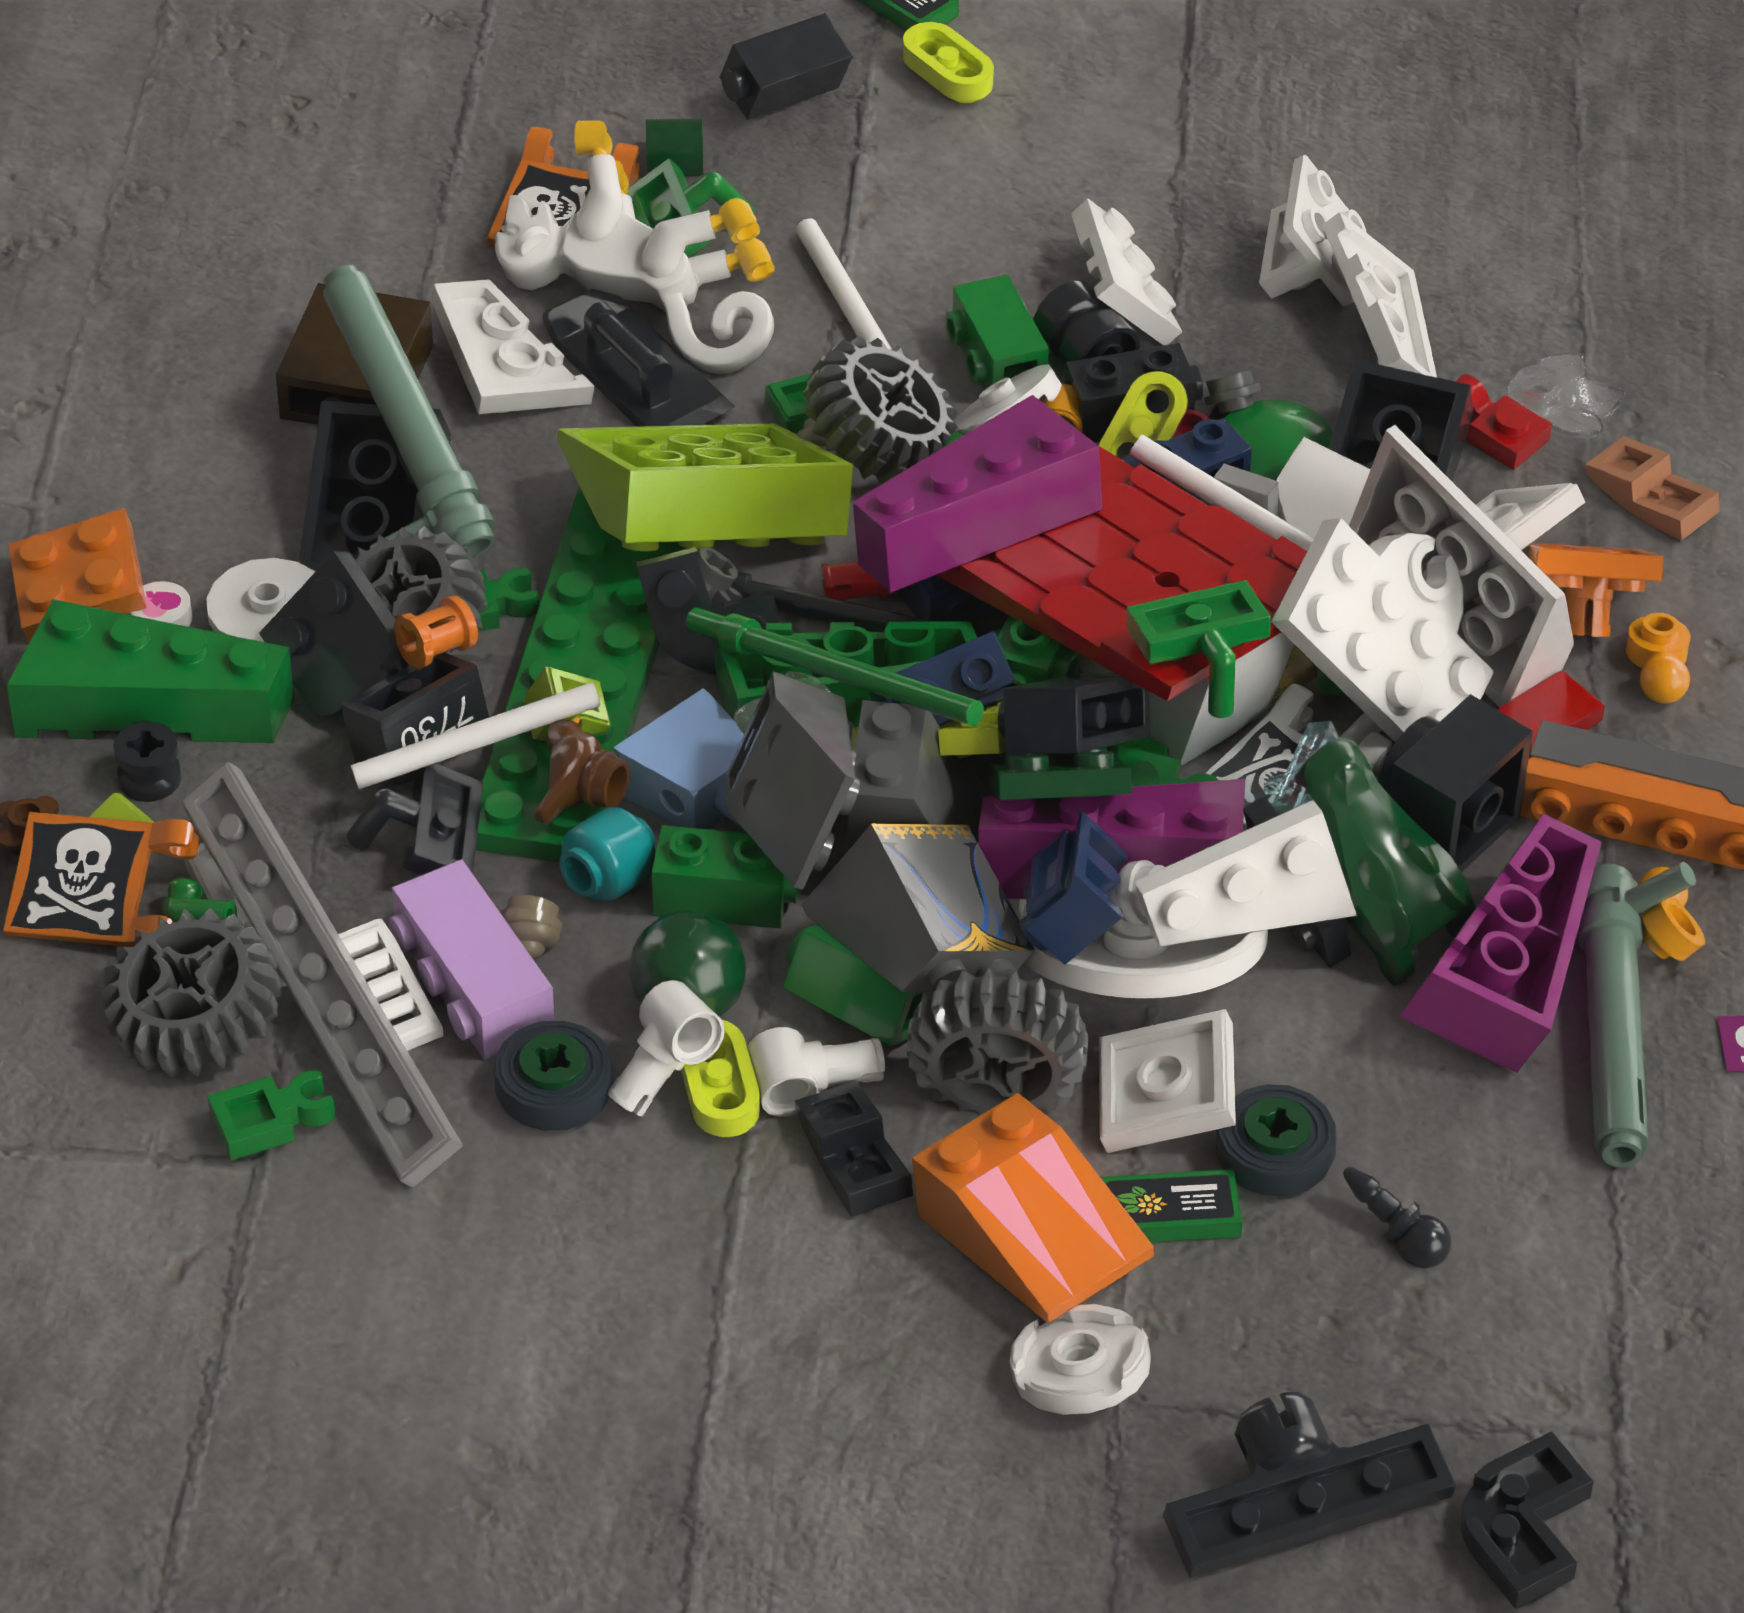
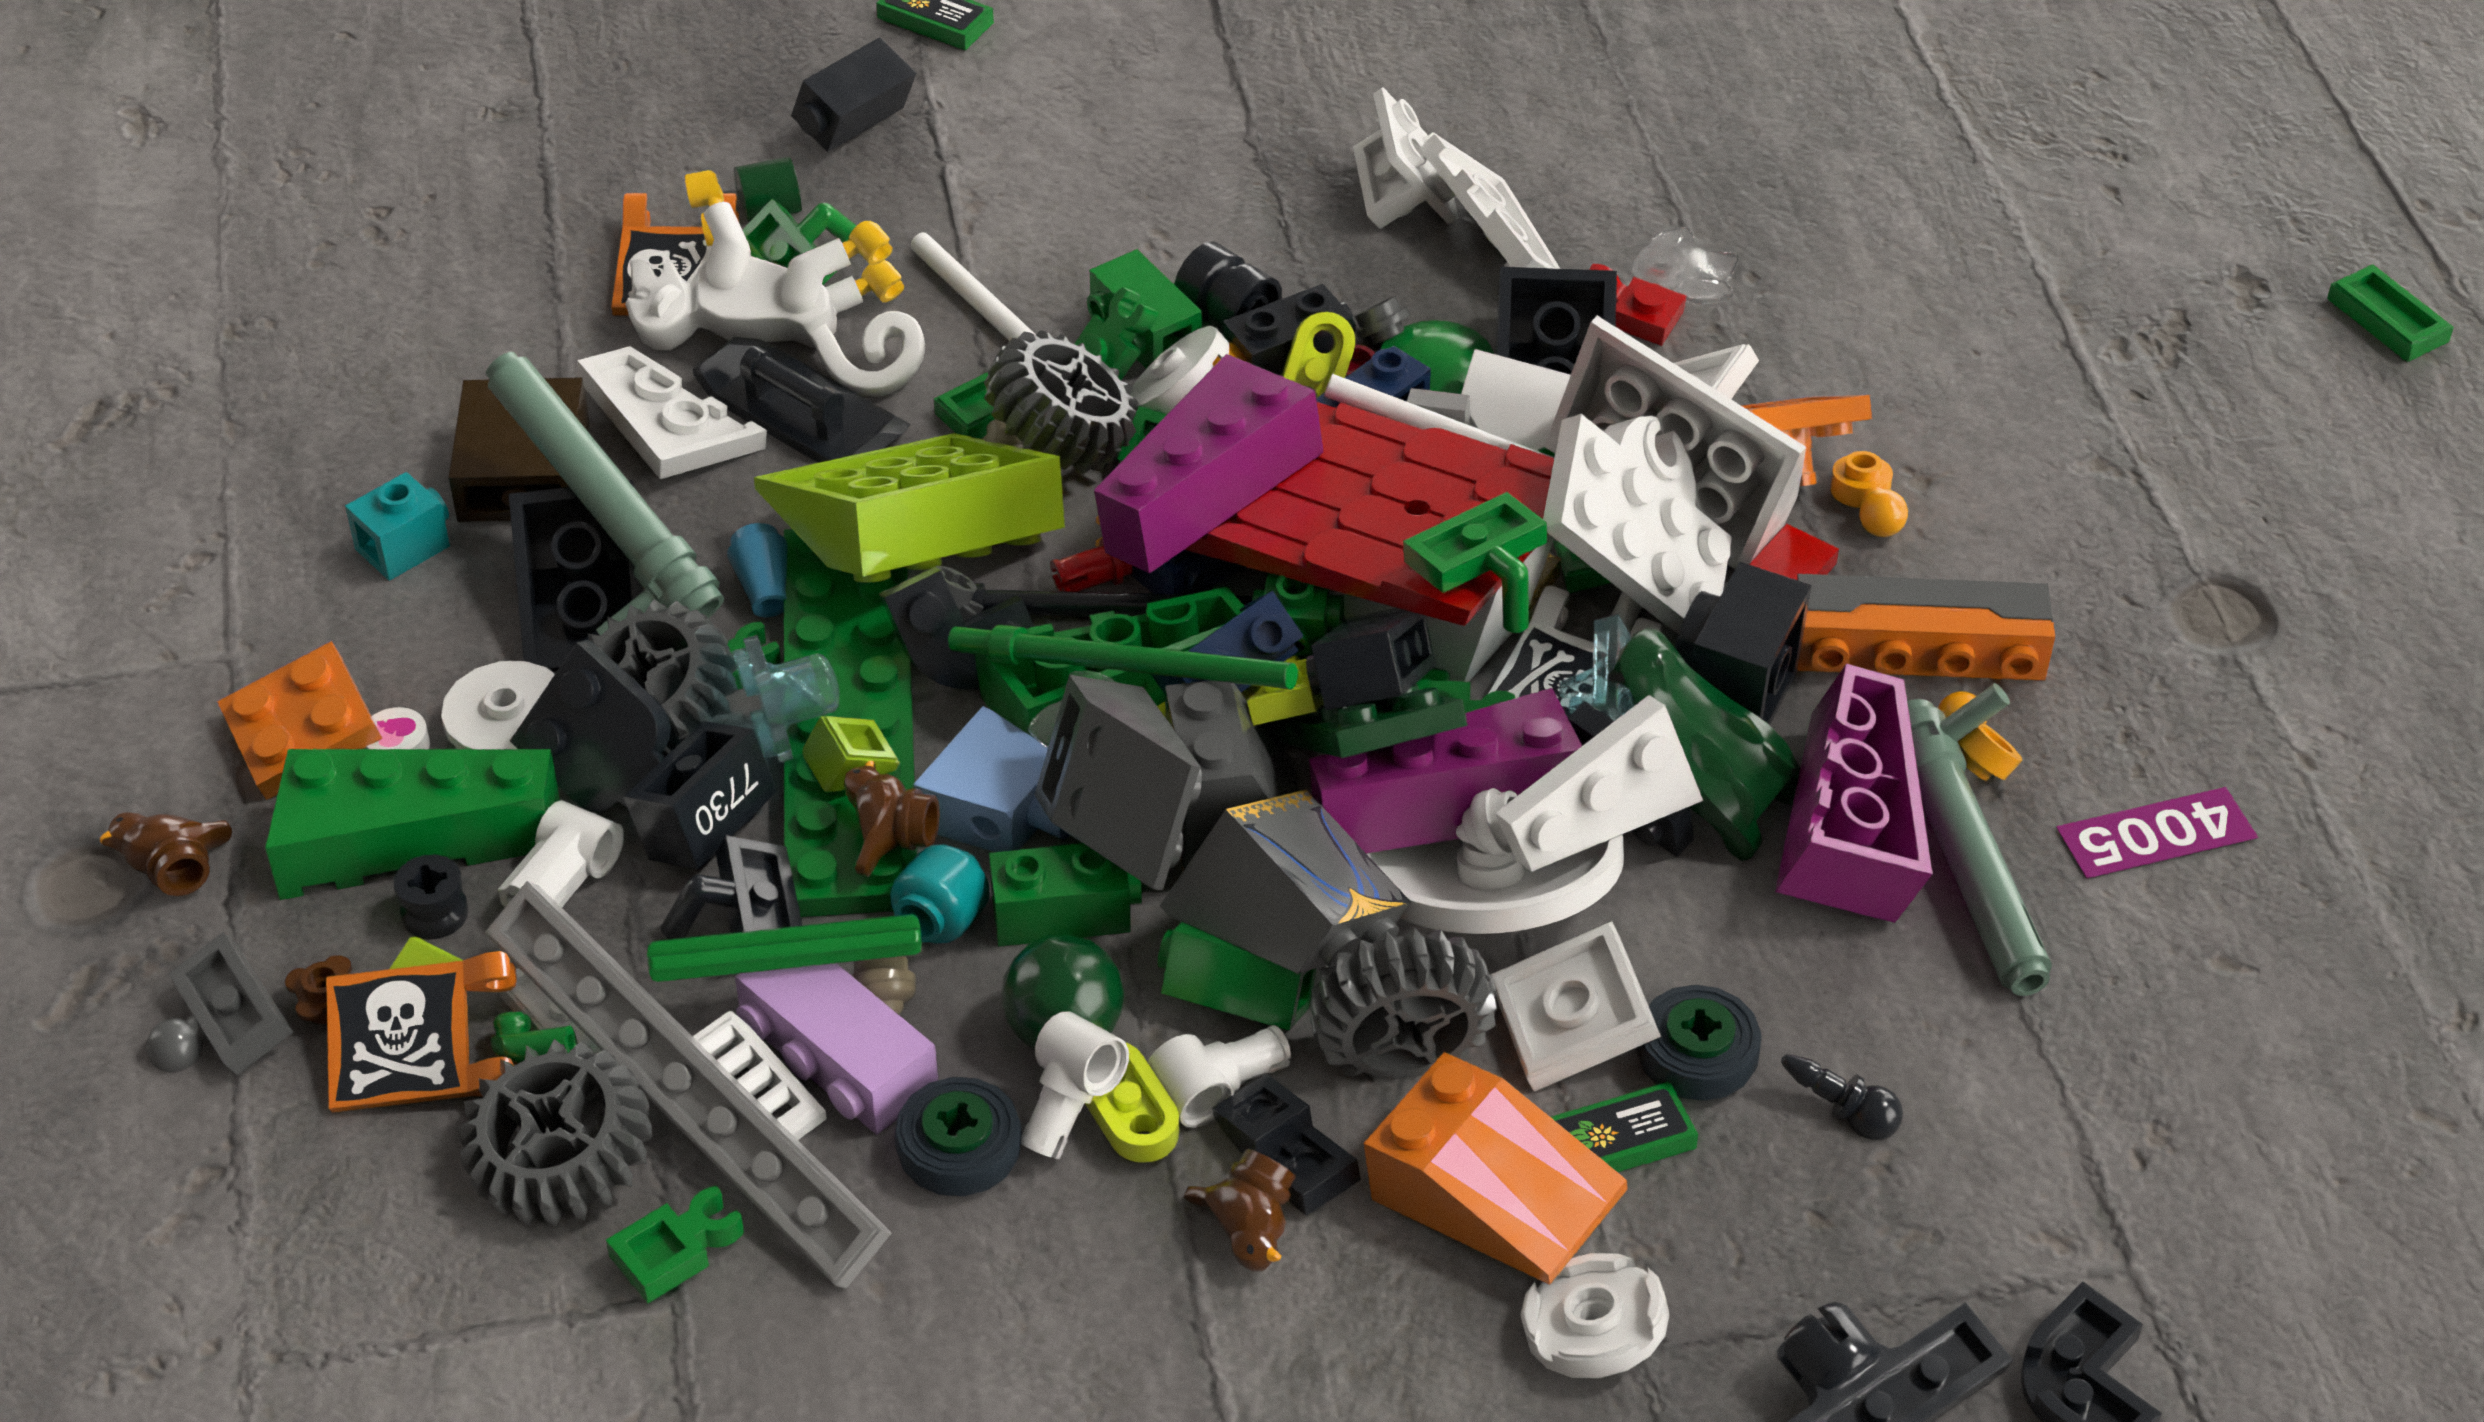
camera: 15 degrees left, 0 degrees up
white bar [350,682,601,789] -> none
orange bush [394,595,478,669] -> none
neon yellow plate [903,22,994,103] -> none
dark blue window [1020,811,1128,965] -> none
white wing [1071,198,1182,346] -> none
nougat slope [1585,436,1720,541] -> none
none -> teal brick [345,472,450,581]
none -> white piece [498,800,624,908]
none -> green axle [647,914,922,982]
none -> dark azure cone [727,523,788,618]
none -> clear light blue plate [732,635,840,763]
none -> green plate [1074,287,1158,381]
none -> reddish brown animal [1183,1149,1295,1272]

